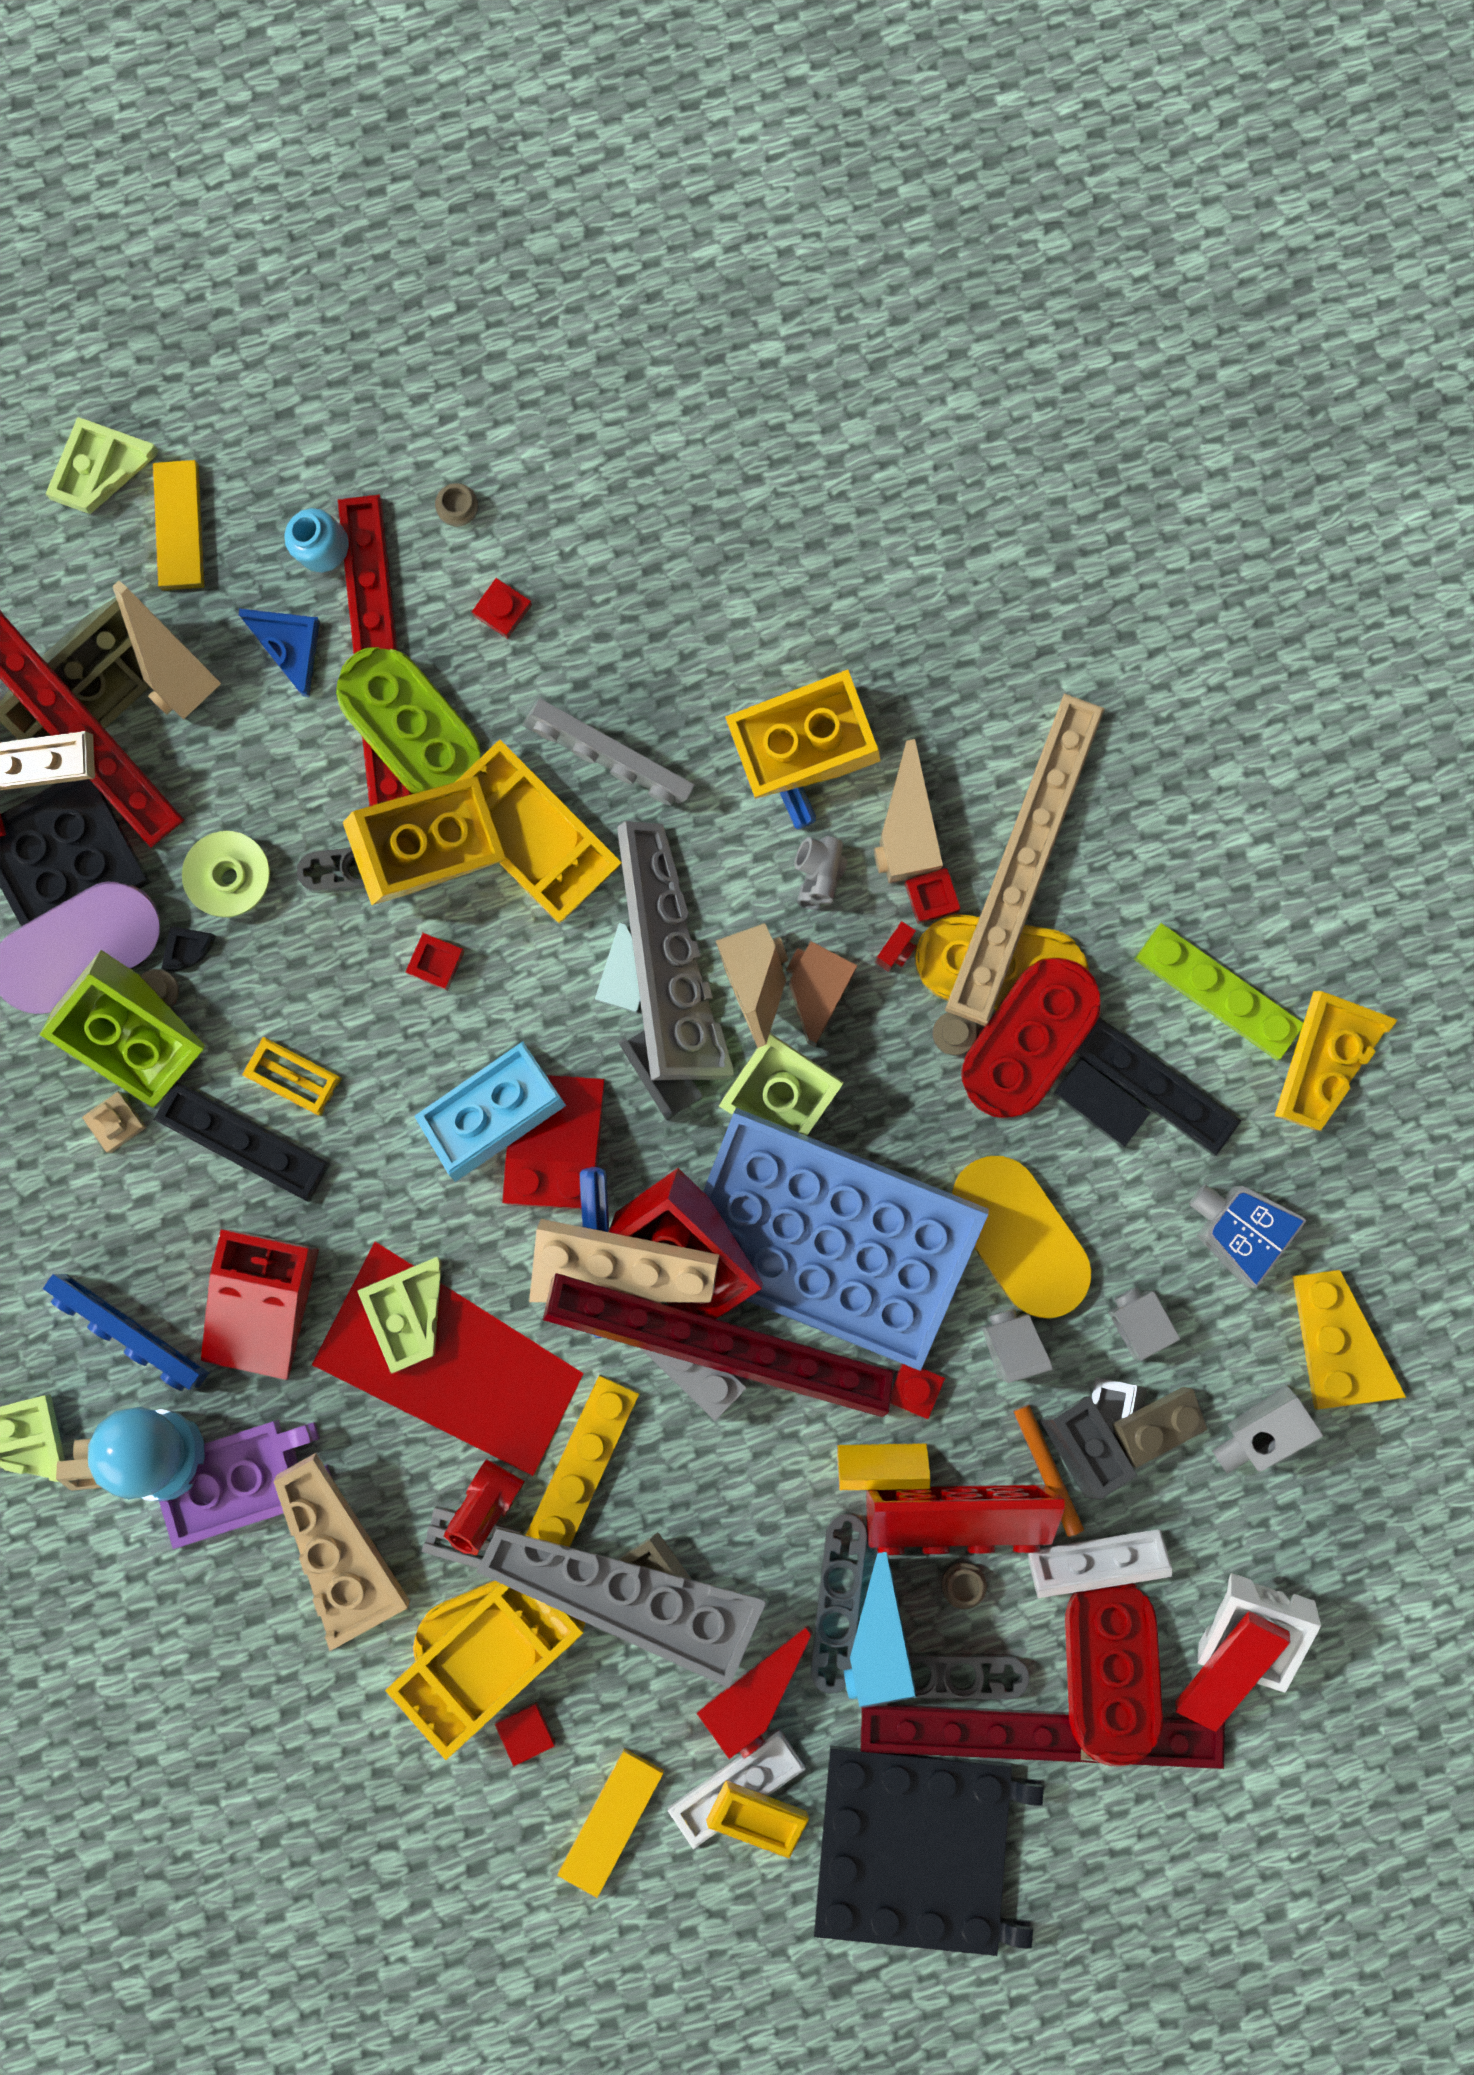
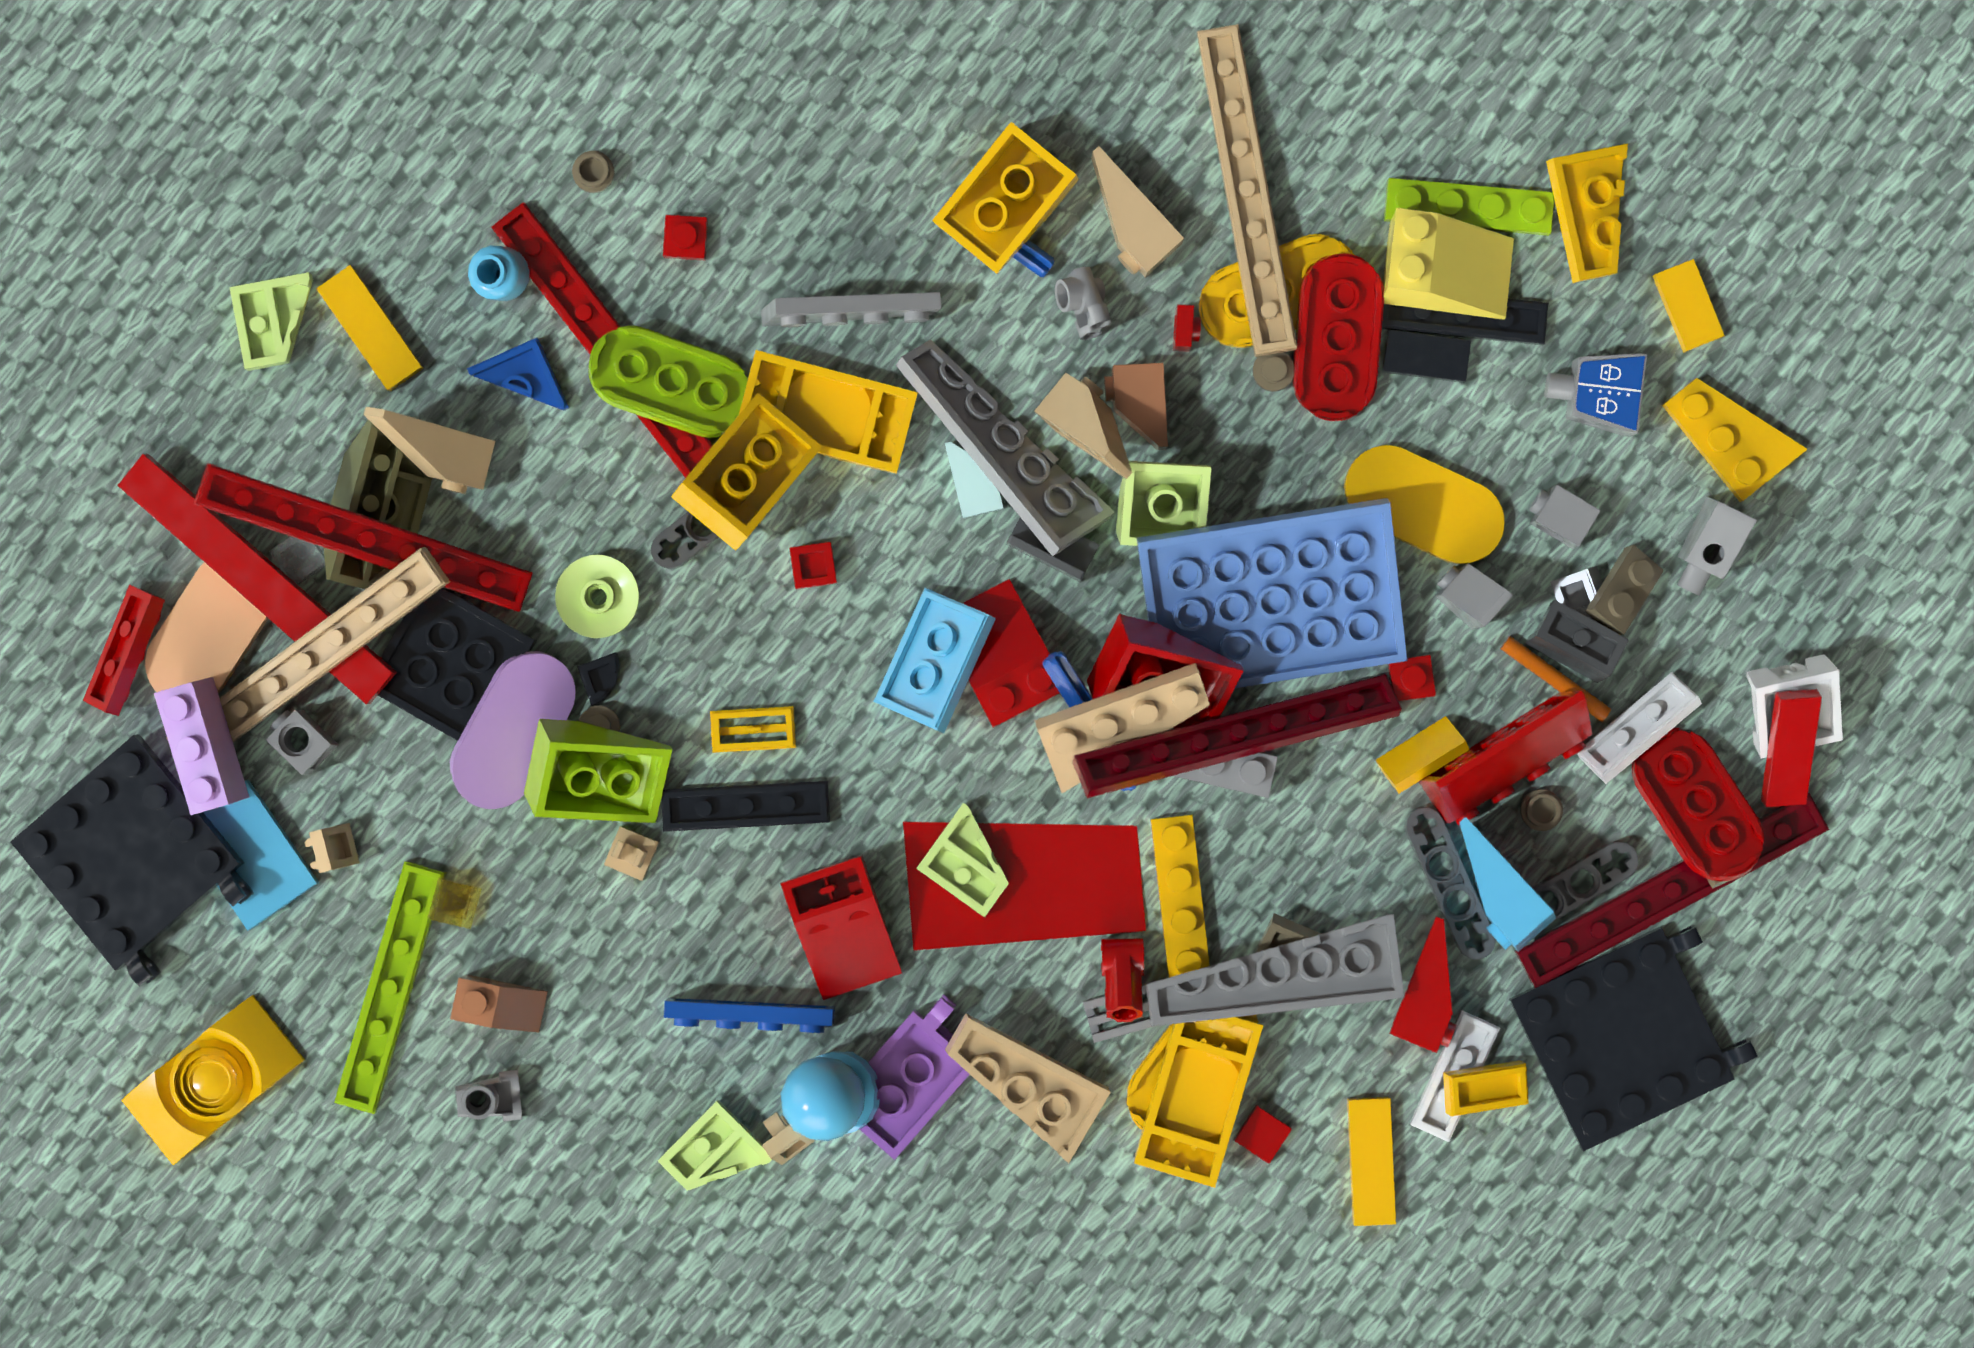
camera: 30 degrees left, 5 degrees up
red plate [904,868,961,924] -> none
none -> light yellow slope [1383,208,1514,320]
none -> yellow tile [1653,259,1725,353]

